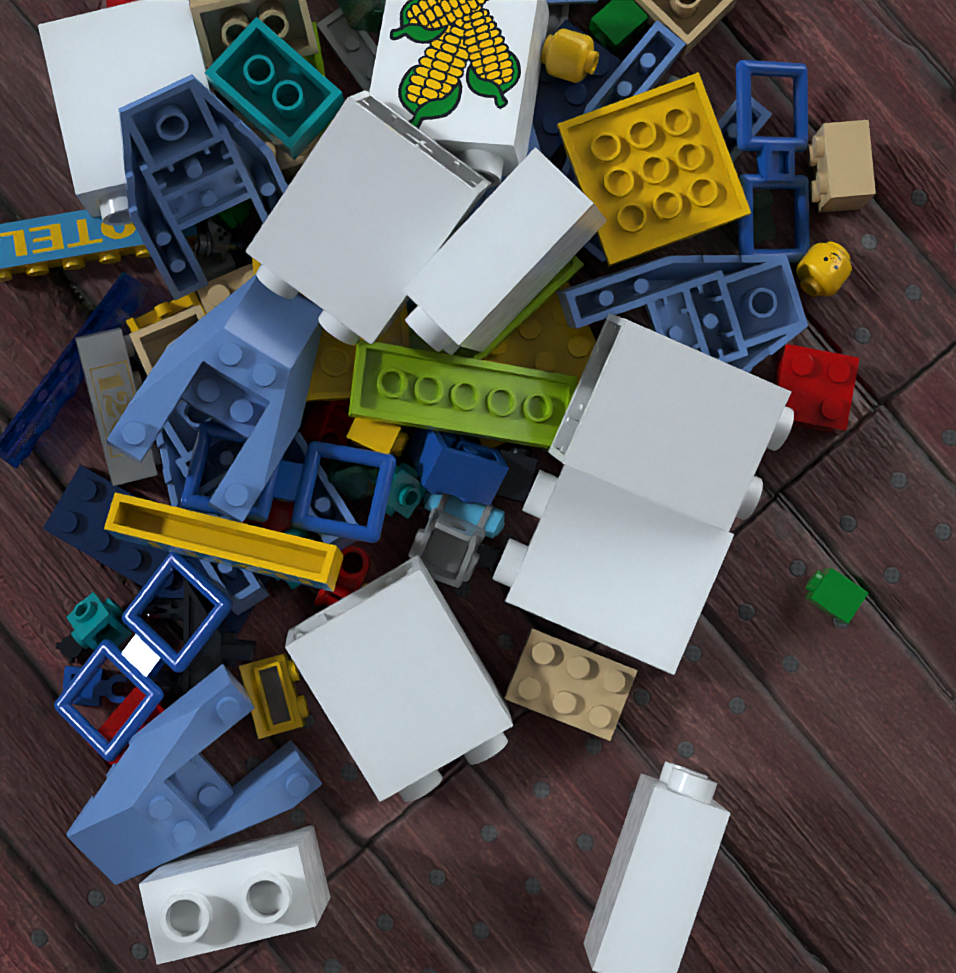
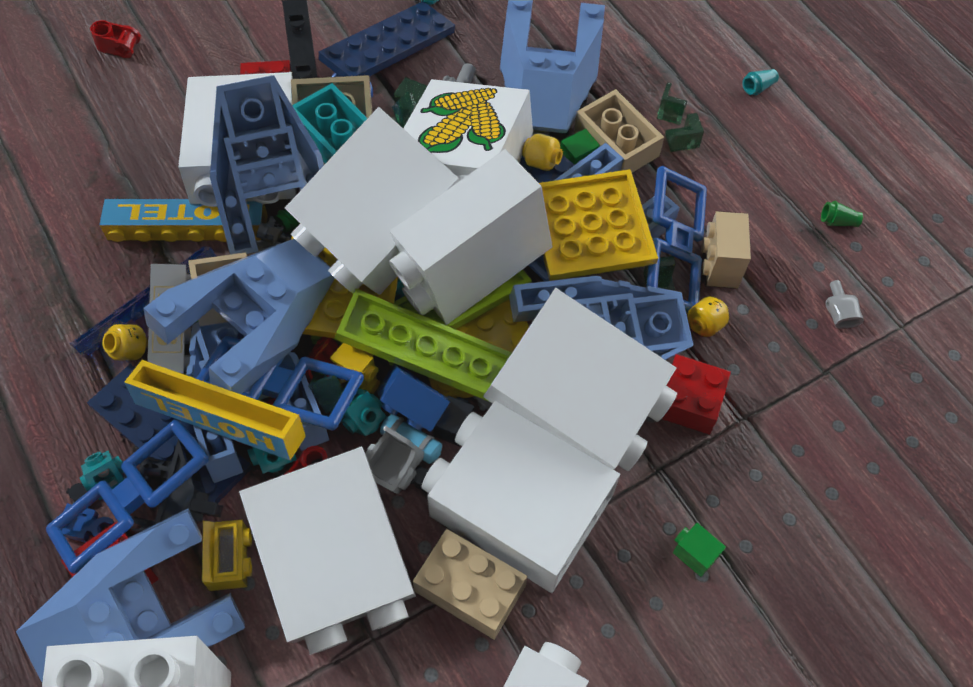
camera: 10 degrees right, 25 degrees down
none -> yellow head [102,324,148,361]

